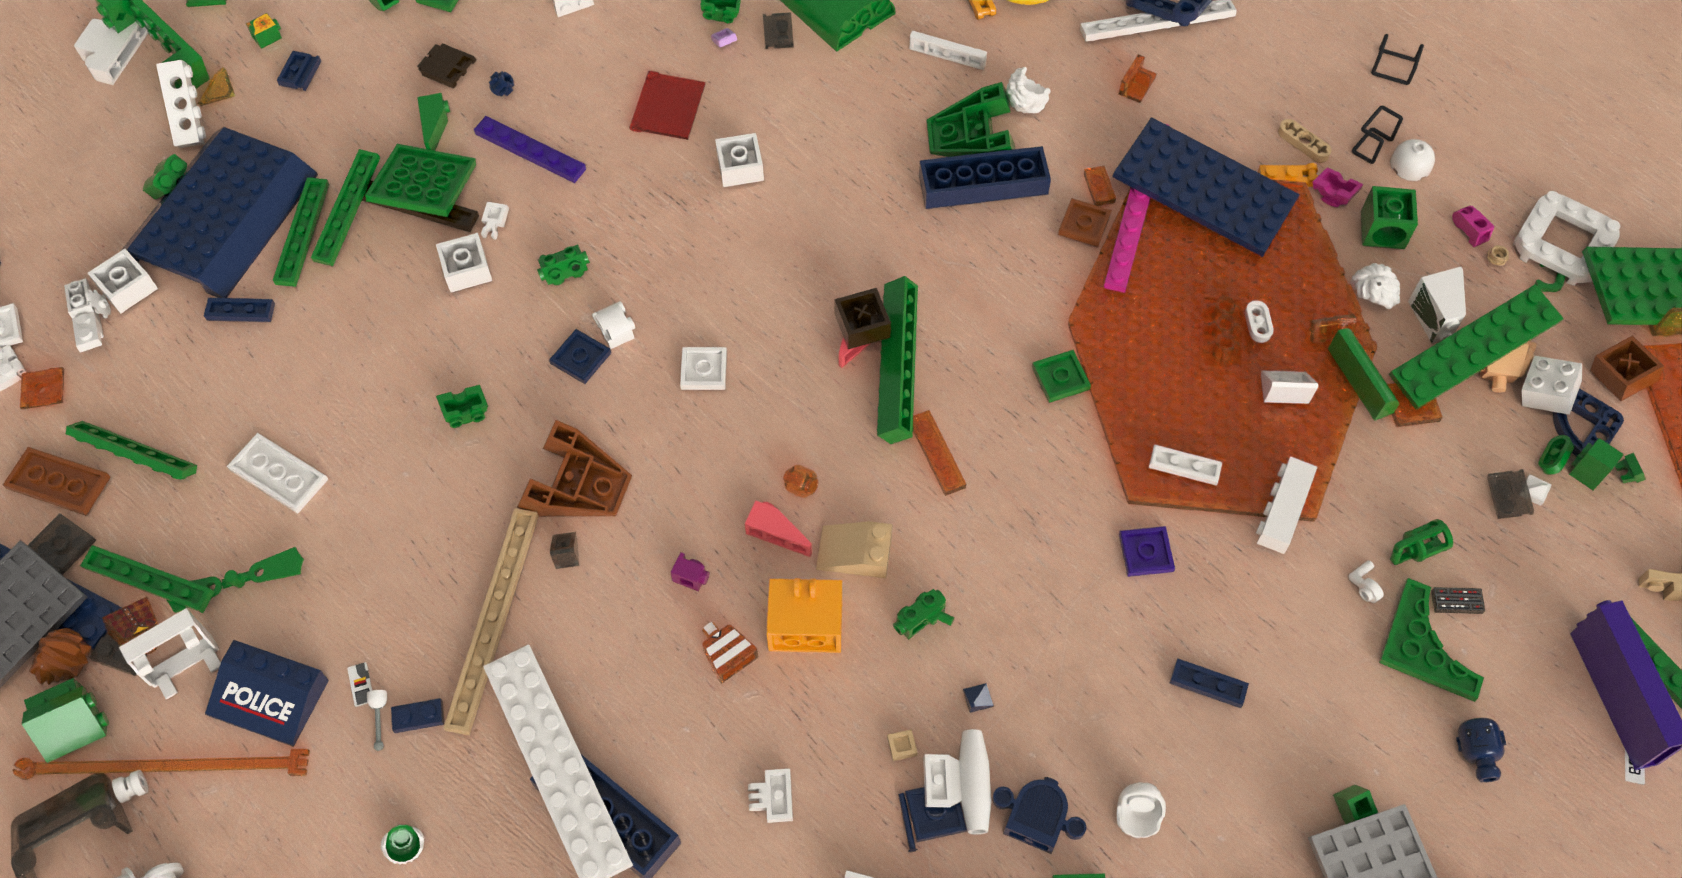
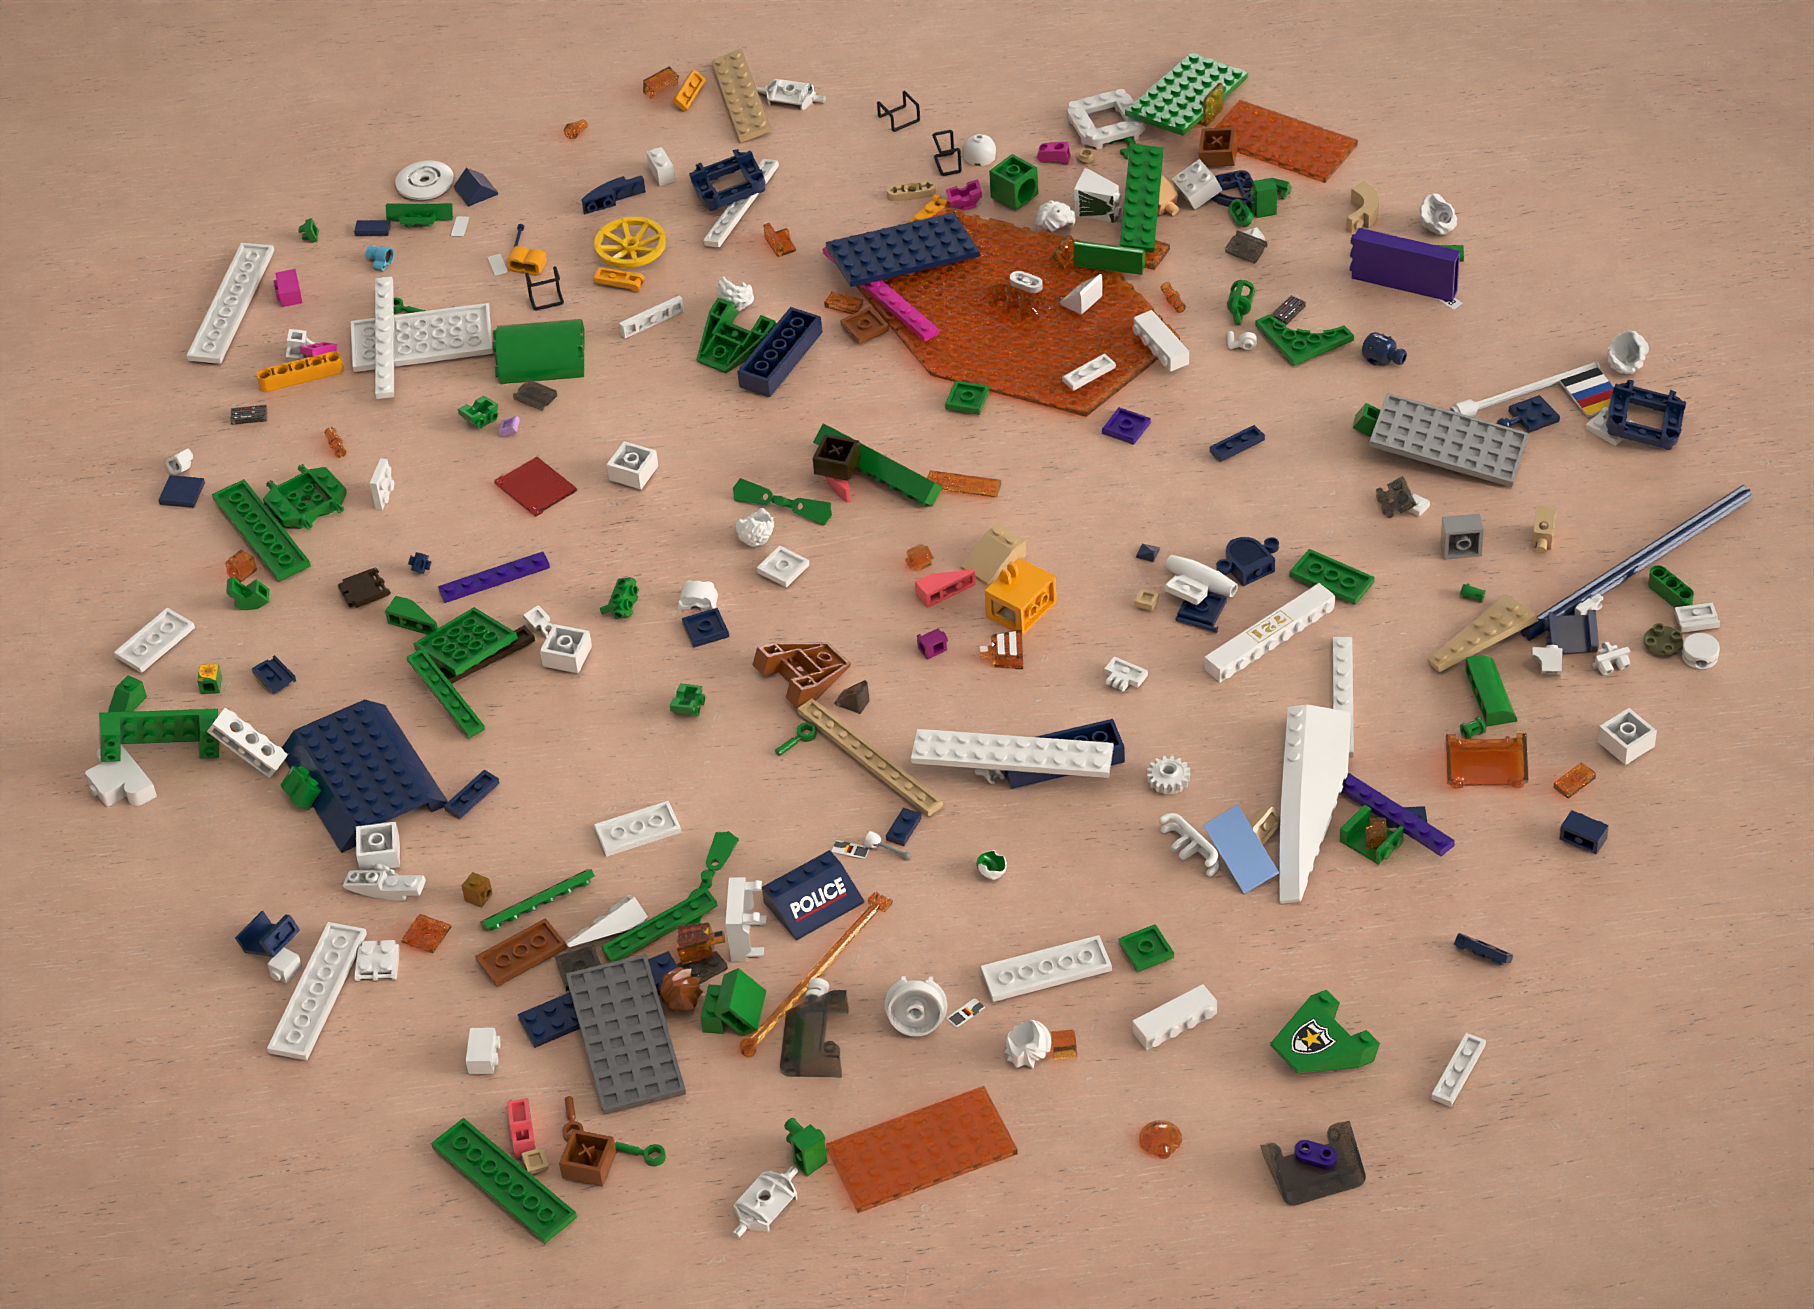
camera: 50 degrees left, 15 degrees down
green plate [273,178,330,287] -> none
green brick [893,589,955,640] -> none
white piece [1117,782,1166,838] -> none
none -> pearl gold brick [461,872,492,908]
none -> white wedge [565,894,648,947]
none -> green piece [733,478,832,525]
none -> white hair [735,508,774,547]
none -> green piece [775,722,817,756]
none -> clear orange pin [1160,282,1186,313]

